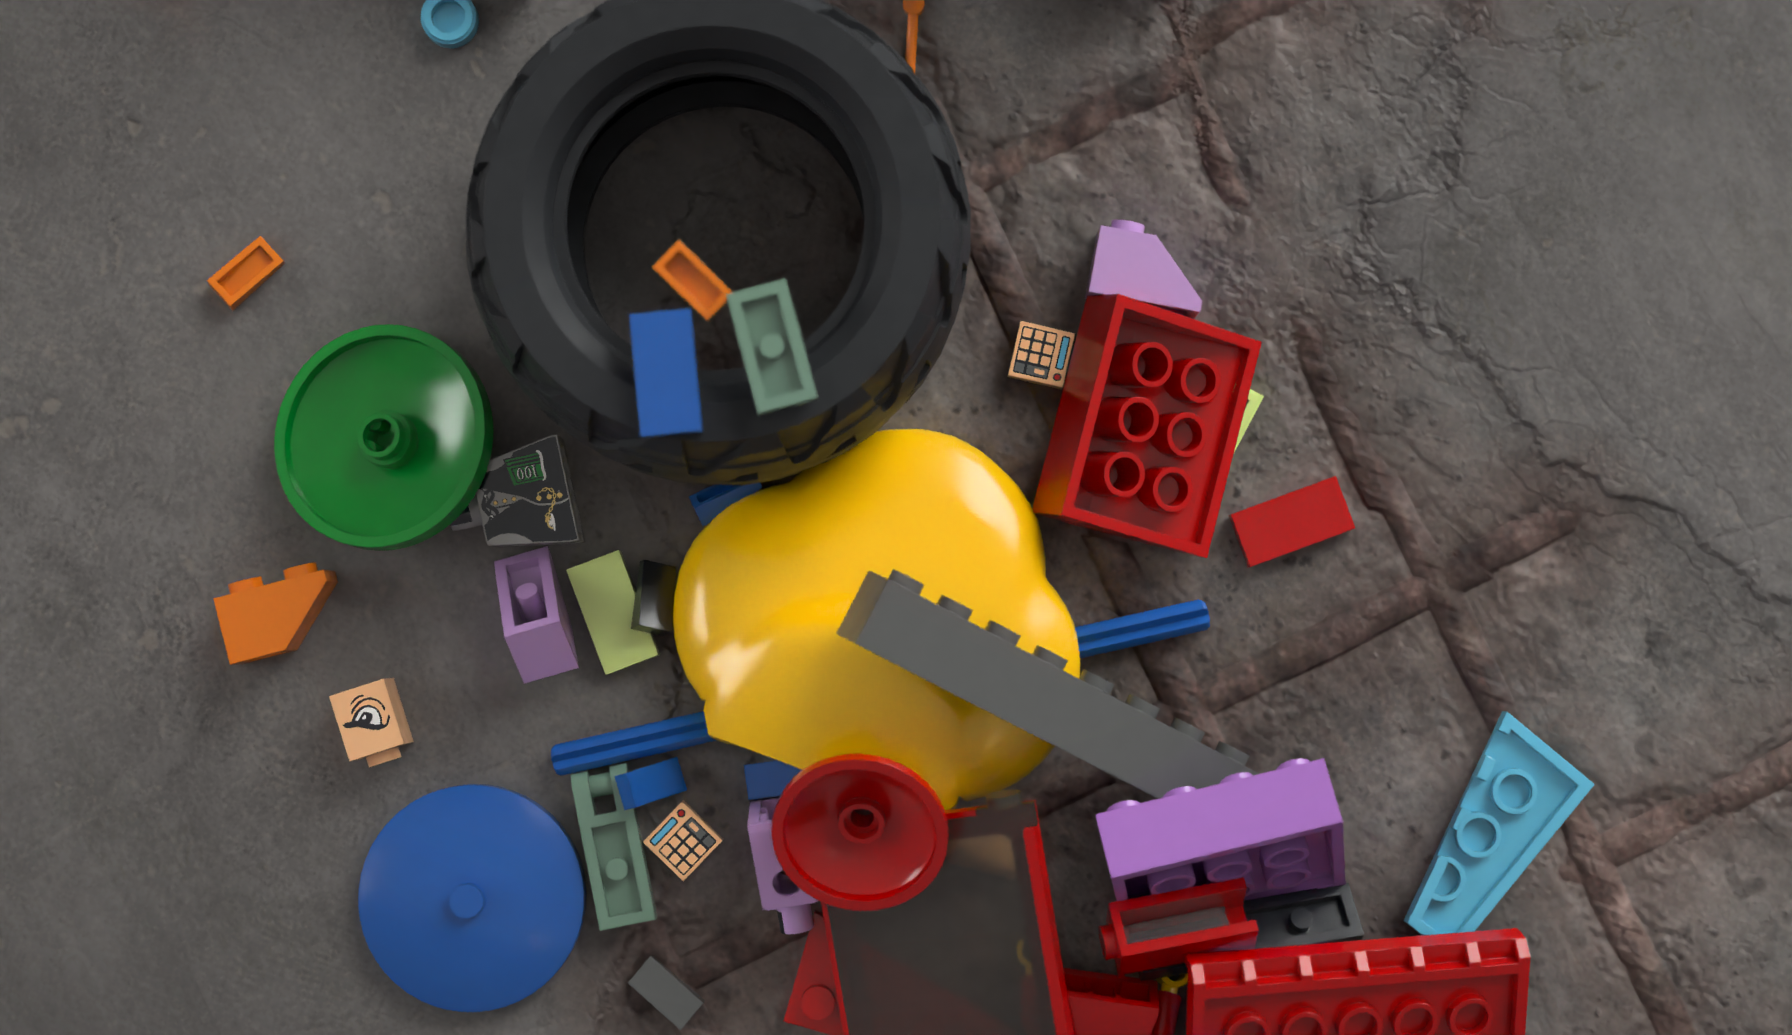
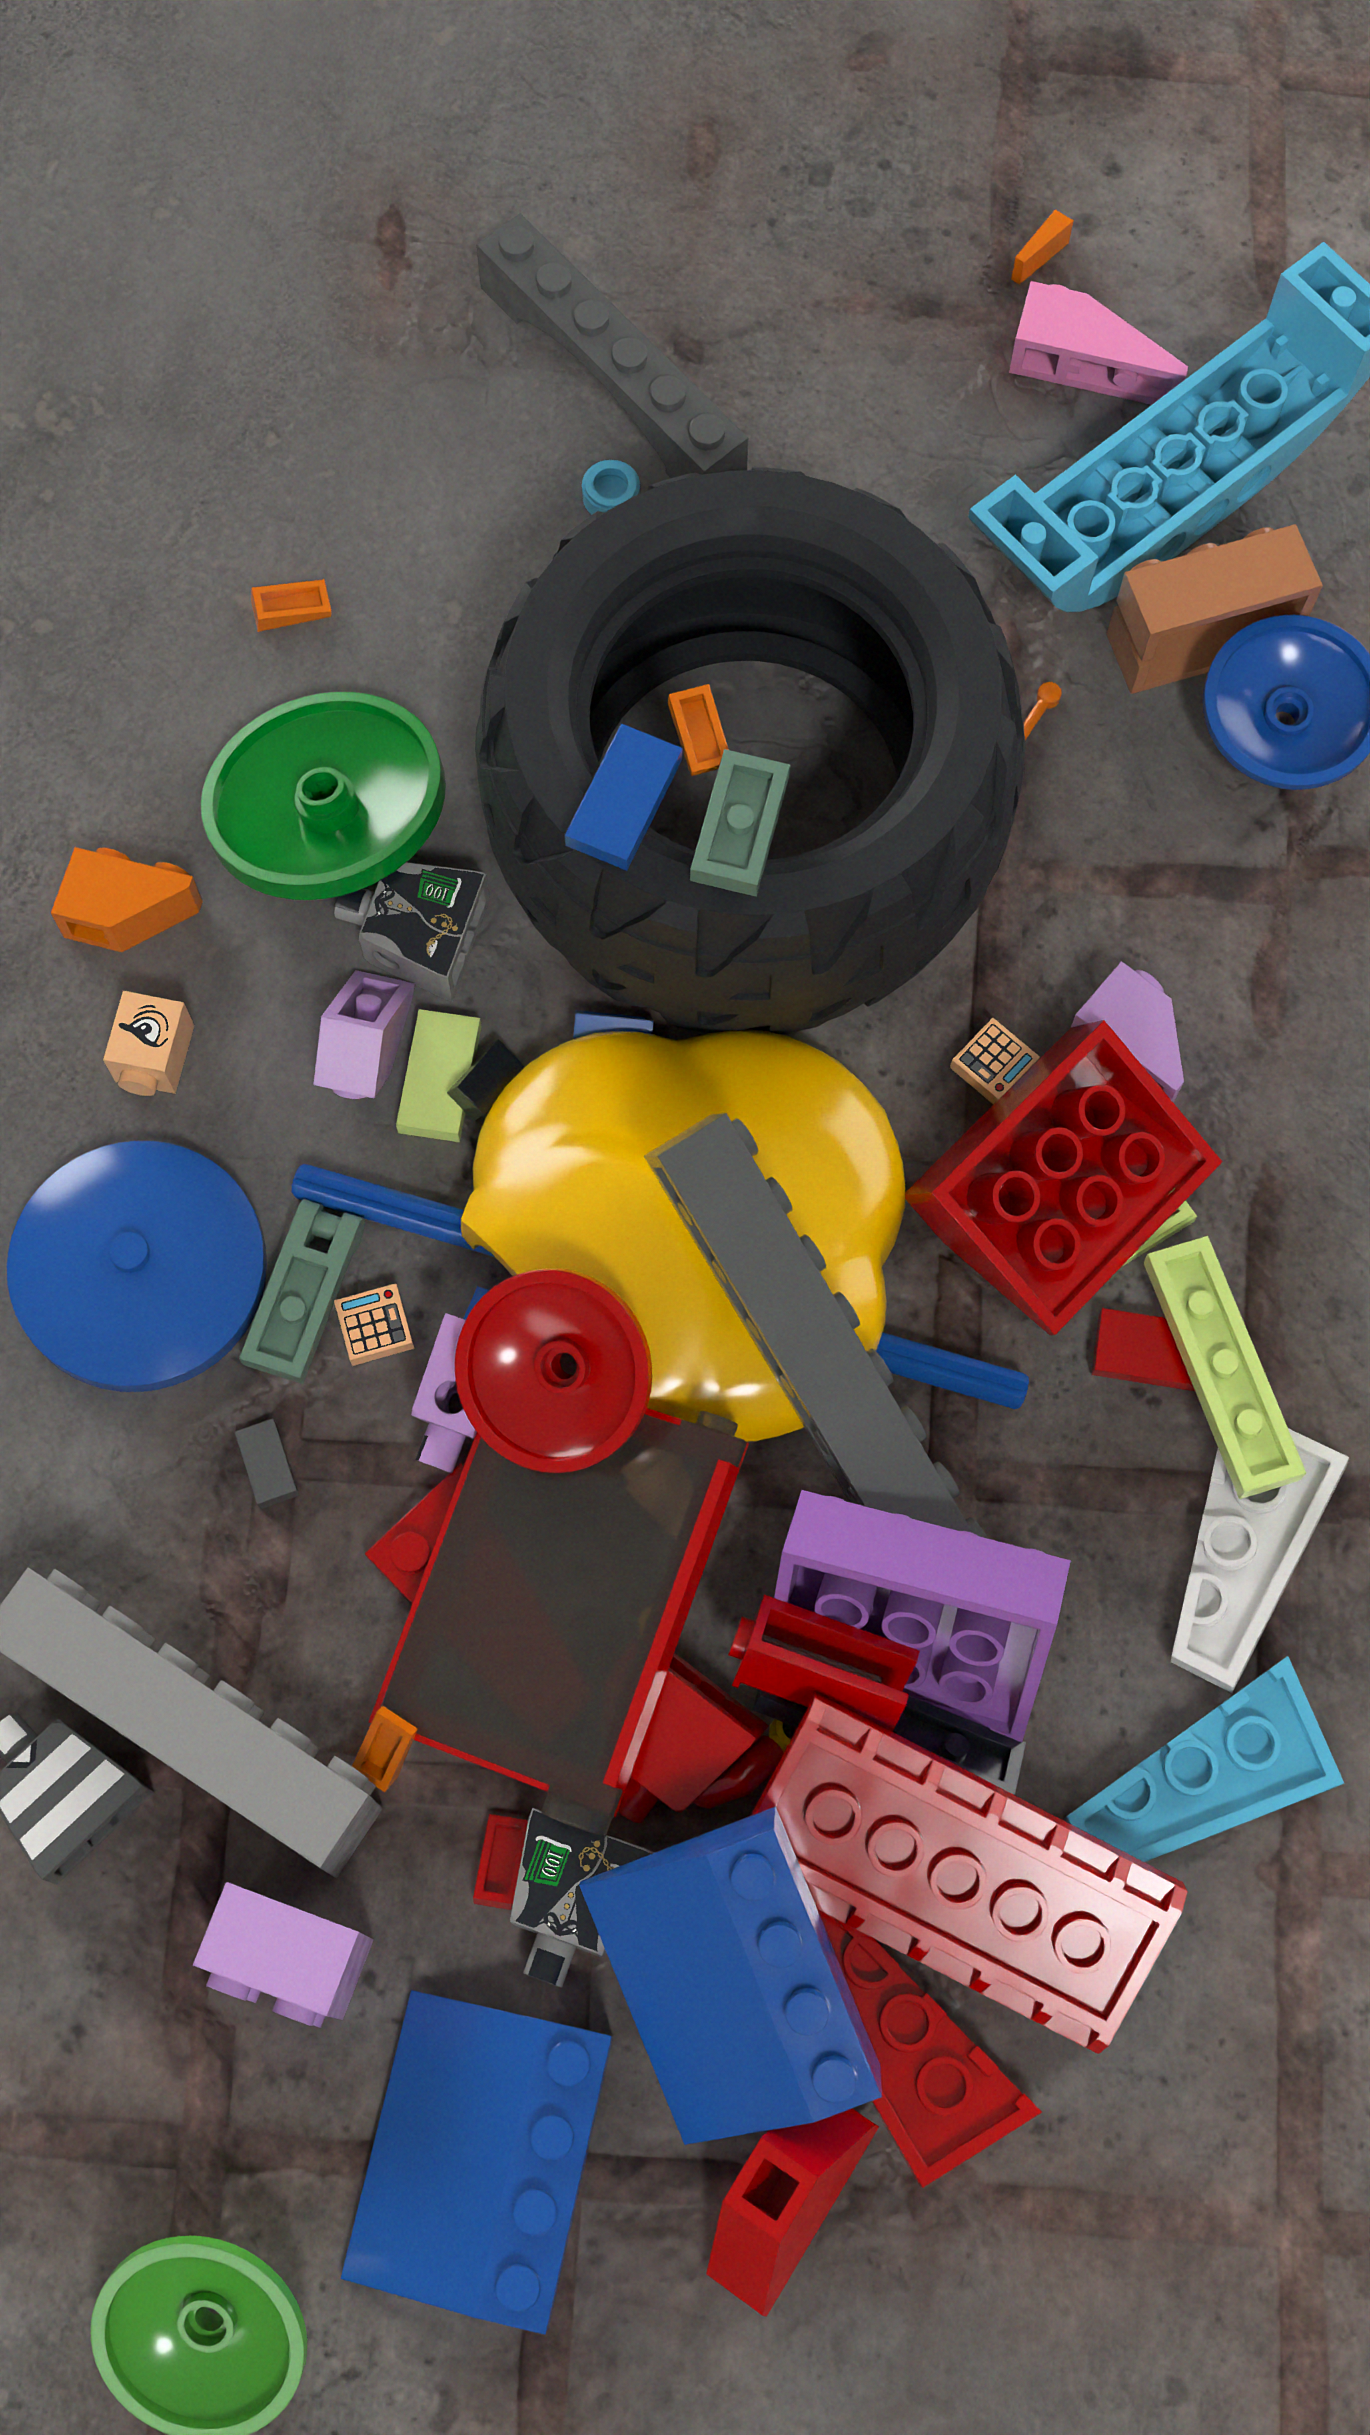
camera: 30 degrees right, 15 degrees down
blue piece [614,757,687,810] -> none
none -> yellowish green plate [1144,1236,1306,1499]
none -> white wing [1171,1428,1349,1693]

